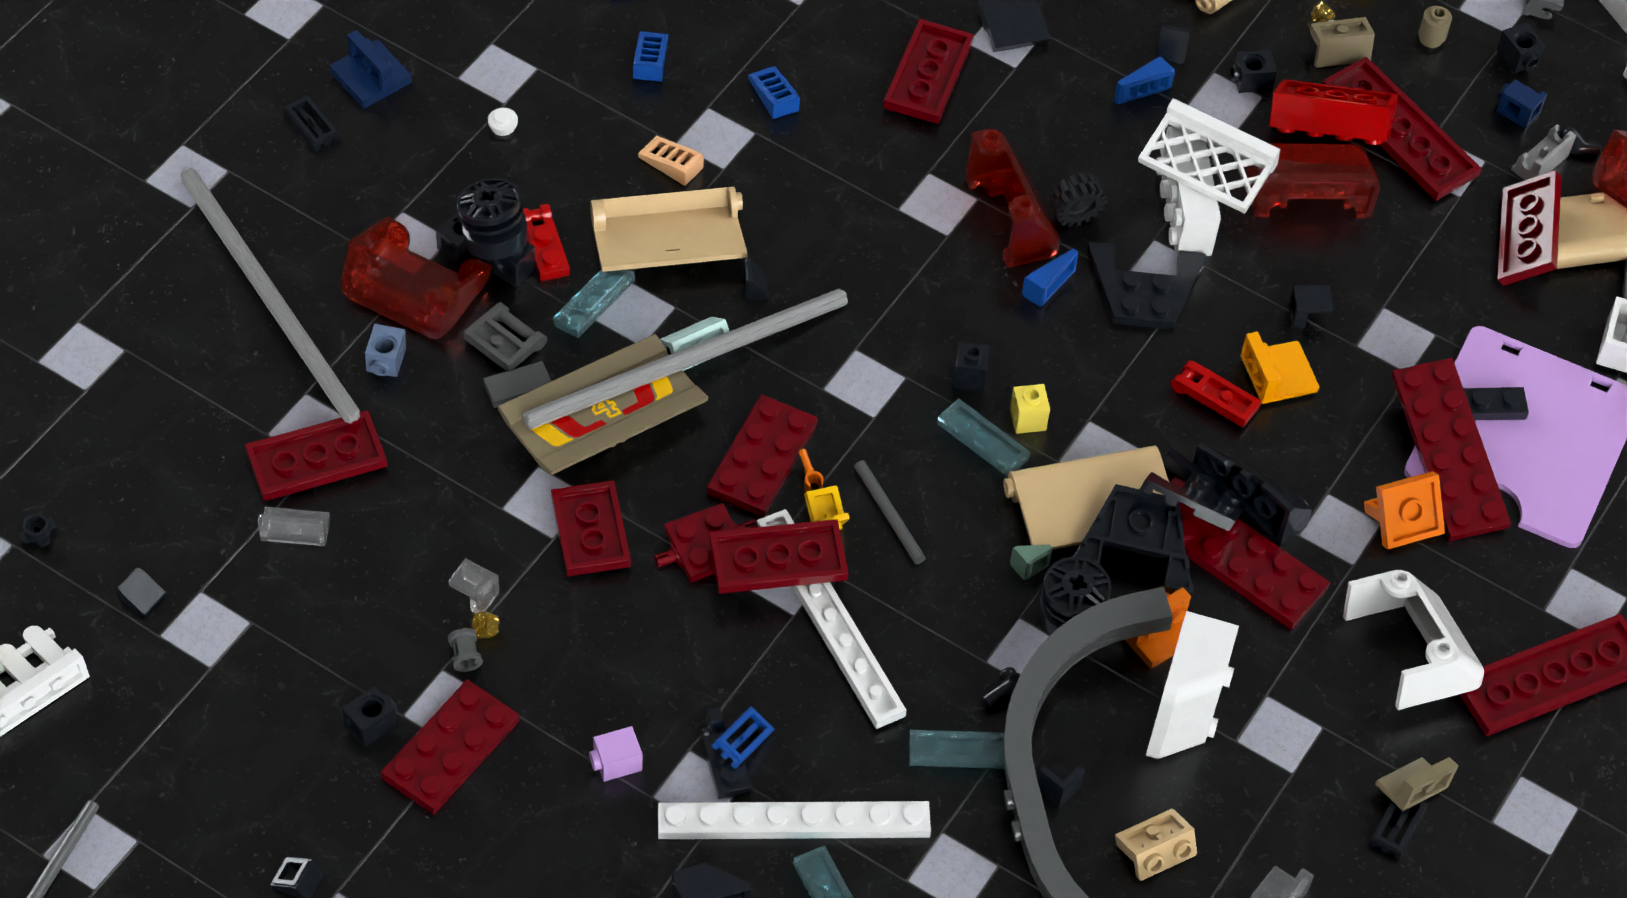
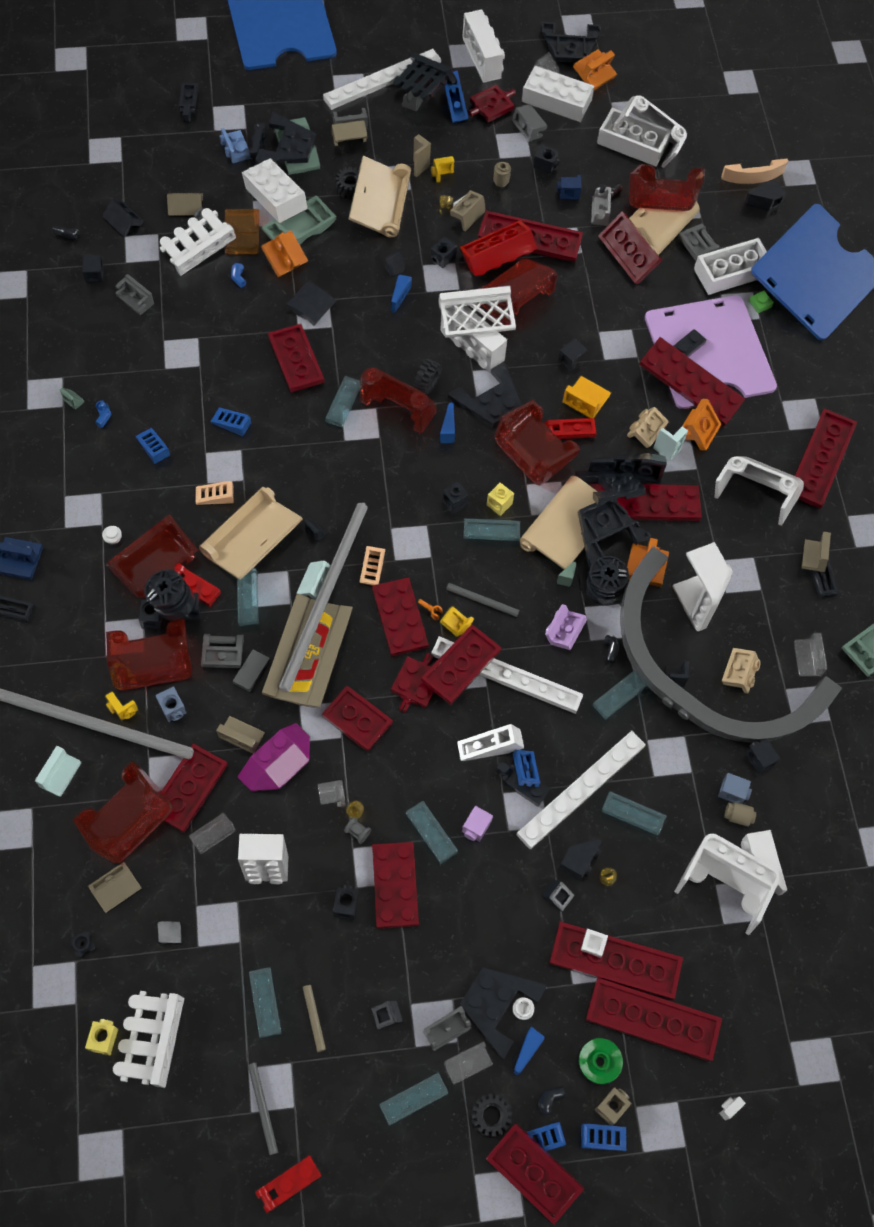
camera: 40 degrees left, 10 degrees up
none -> light aqua panel [35,746,81,797]
none -> clear red windscreen [73,761,174,863]
none -> dark tan panel [88,862,141,913]
none -> clear red windscreen [106,514,198,598]
none -> yellow bracket [106,692,138,721]
none -> dark tan panel [216,716,265,754]
none -> magenta wedge [238,723,310,792]
none -> white brick [238,834,288,884]
none -> clear light blue plate [249,967,282,1038]
none -> dark tan bar [303,985,326,1052]
none -> clear light blue plate [326,376,362,427]
none -> light nougat slope [360,546,385,586]
none -> clear light blue plate [406,801,458,864]
none -> white slope [457,724,524,761]
none -> clear red windscreen [495,400,580,486]
none -> lavender bracket [545,604,587,650]
none -> tan bracket [627,407,669,448]
none -> light aqua panel [654,427,688,461]

